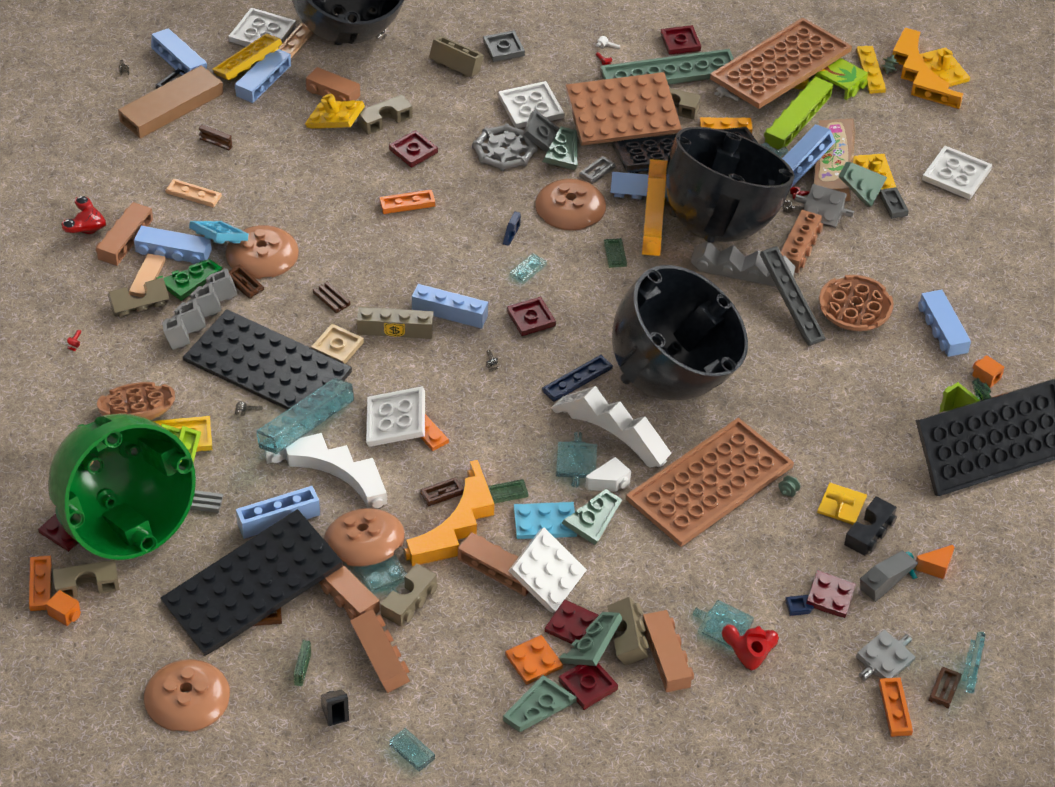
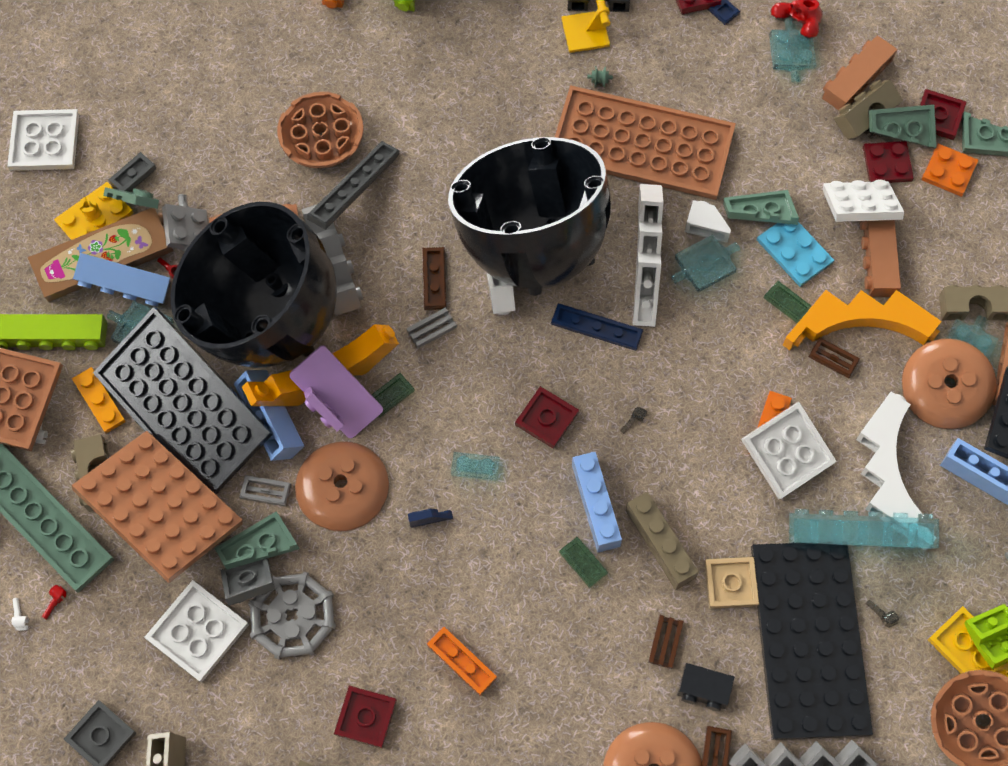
camera: 120 degrees left, 20 degrees up
light blue brick [918,290,971,357] -> none
none -> lavender bracket [289,345,383,438]
none -> clear green tile [559,537,608,588]
none -> black brick [677,663,735,712]

